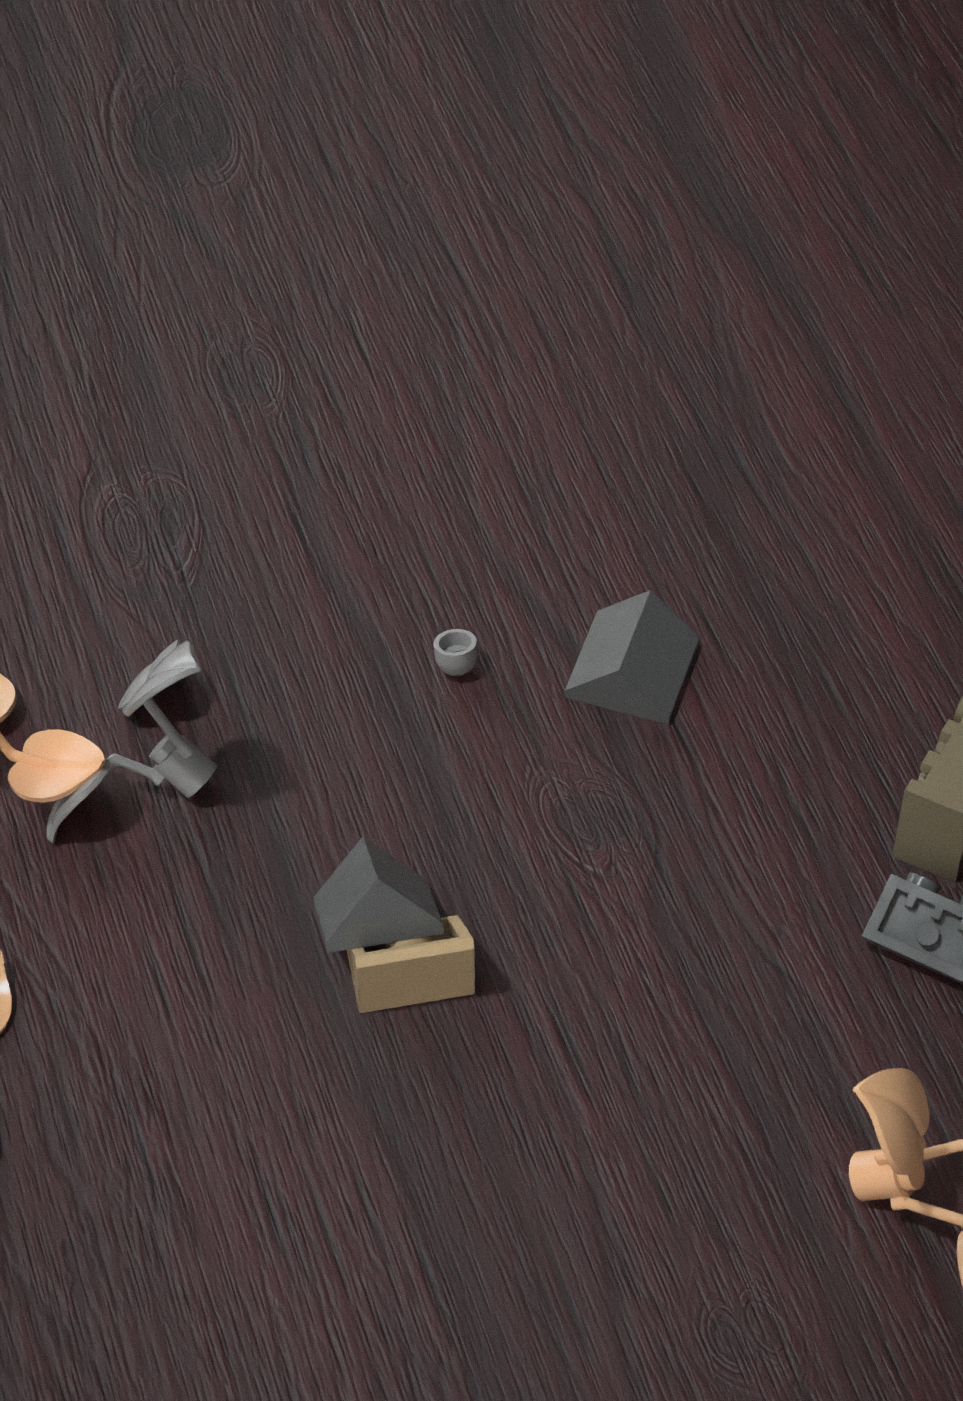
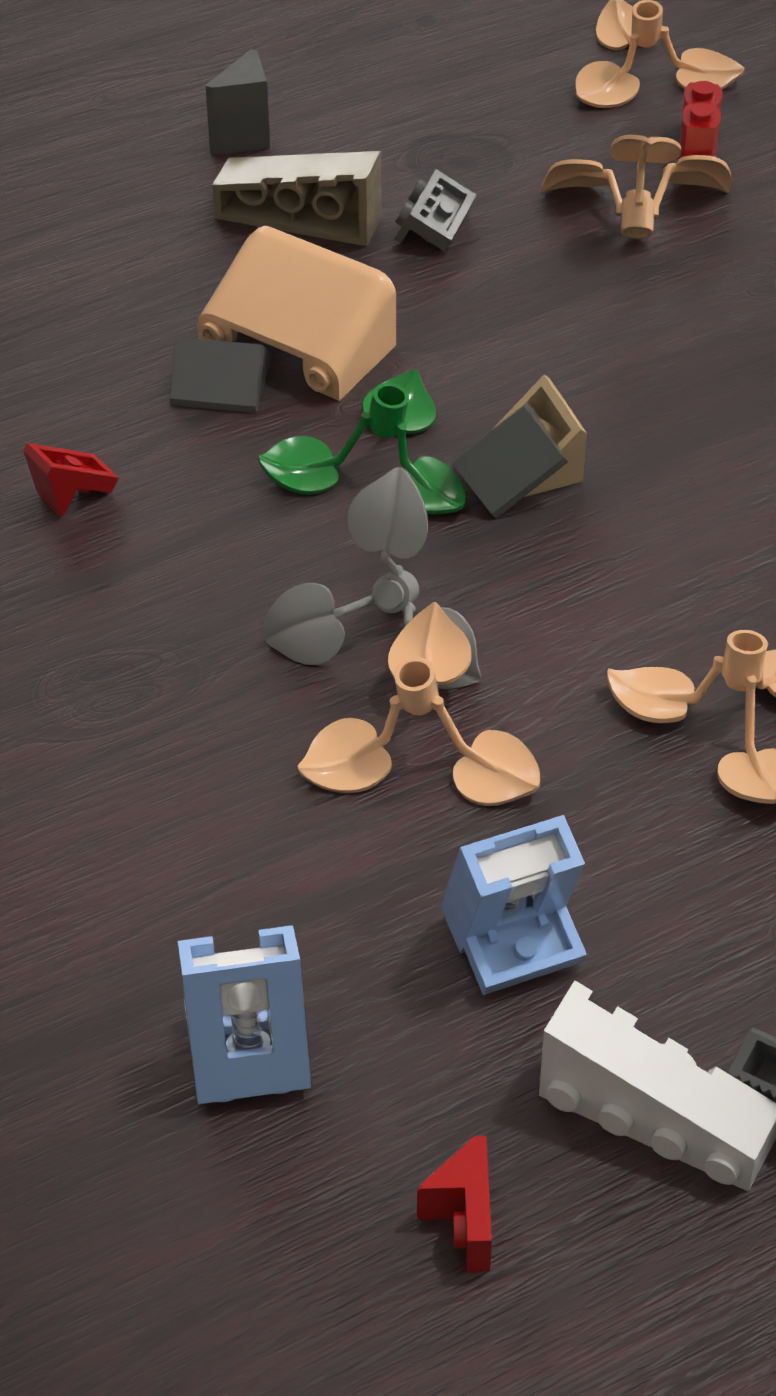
camera: 100 degrees left, 5 degrees down
light grey hinge [433,629,478,676] -> none
none -> red slope [23,443,119,517]
none -> light nougat windscreen [197,226,396,401]
none -> green plant [258,369,466,514]

